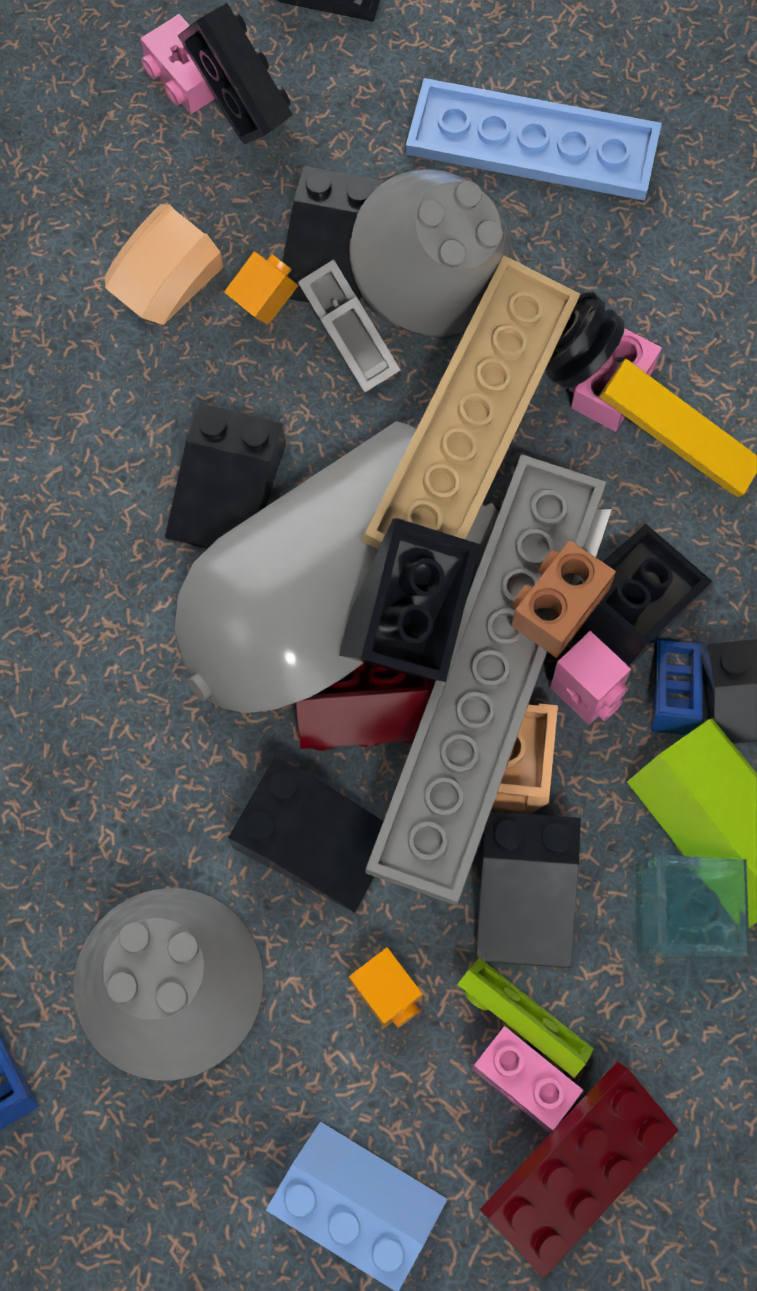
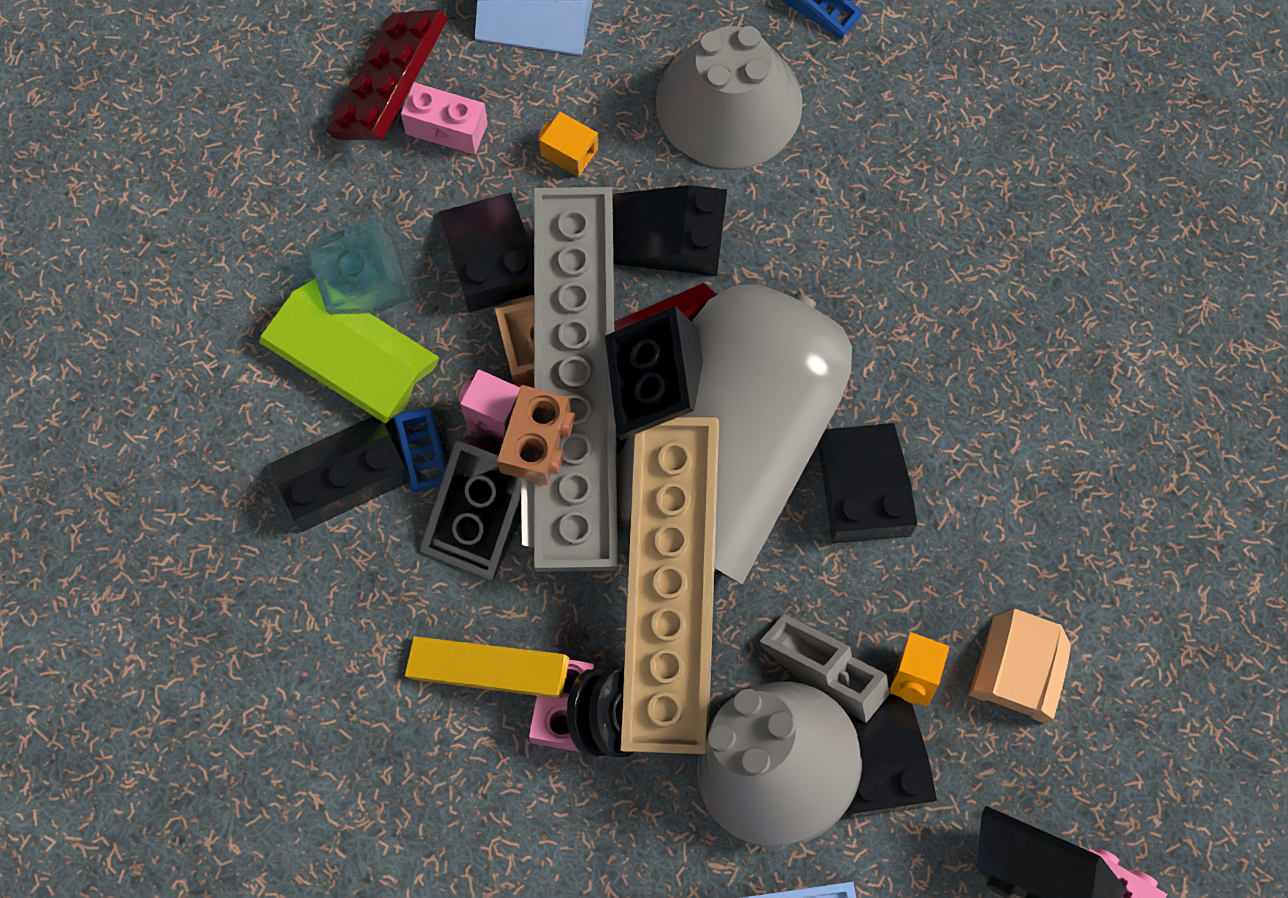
camera: 155 degrees right, 0 degrees up
lime plate [457,957,594,1078] -> none

